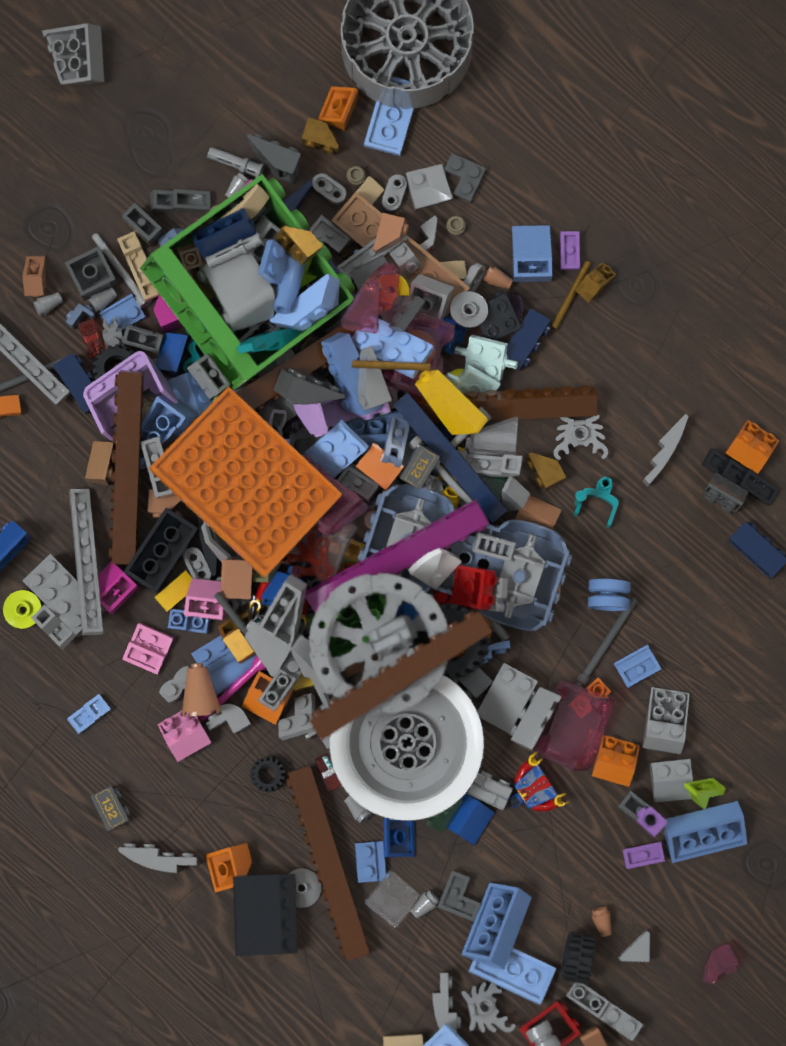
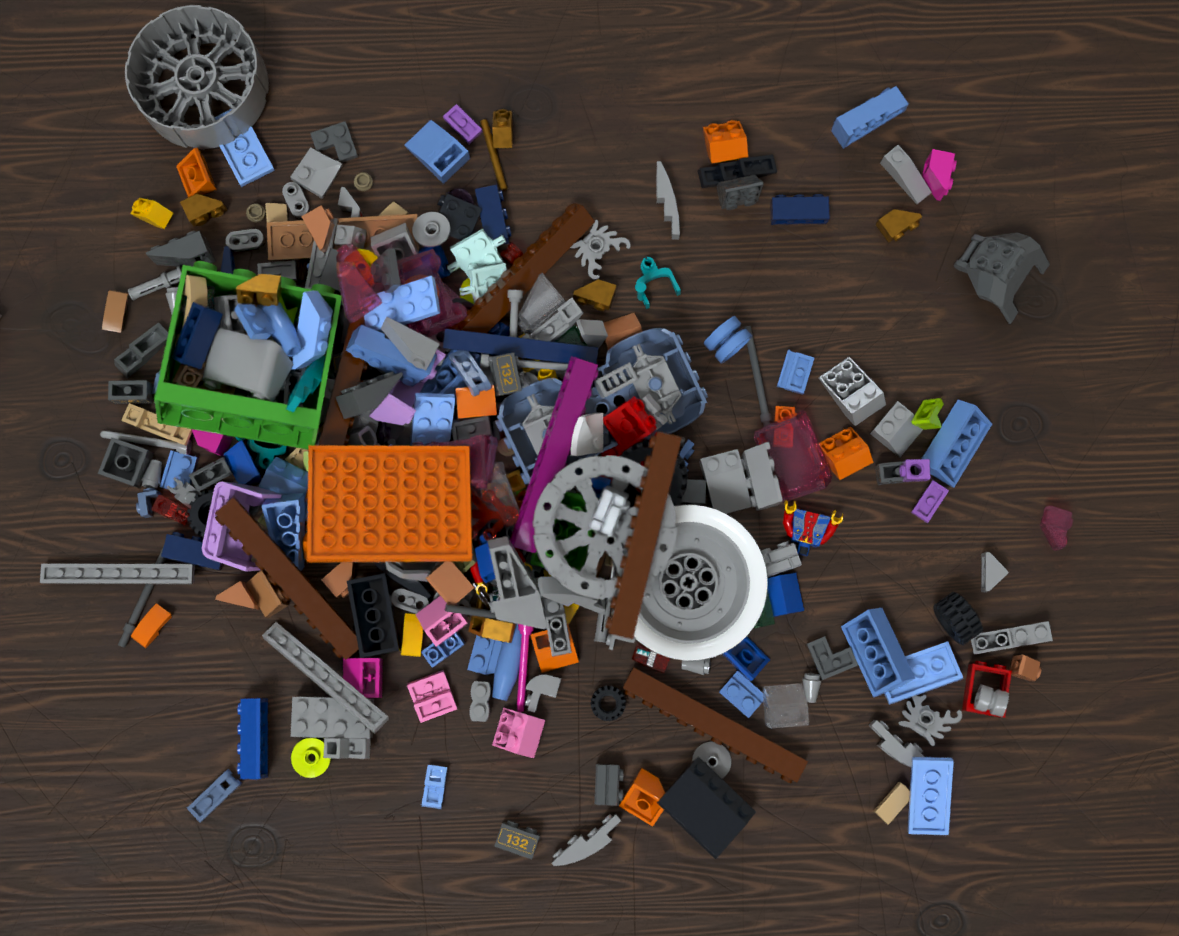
camera: 45 degrees left, 0 degrees up
nougat slope [22,256,46,297] -> none
light grey cone [33,292,63,316] -> none
light grey slope [141,437,176,499] -> none
nougat cone [182,663,221,716] -> none
light grey brick [187,353,231,399] -> none
light grey pin [206,233,264,269] -> none
light grey plate [278,693,316,740] -> none
pearl gold bar [352,360,430,371] -> none
yellow slope [415,370,488,435] -> none
light grey plate [462,263,486,292] -> none
nougat cone [483,266,513,289] -> none
nougat cone [591,906,612,937] -> none
none -> medium nougat slope [102,290,129,333]
none -> yellow slope [130,198,173,229]
none -> nougat slope [215,581,261,610]
none -> clear red wheel [500,242,523,265]
none -> dark grey brick [595,764,623,806]

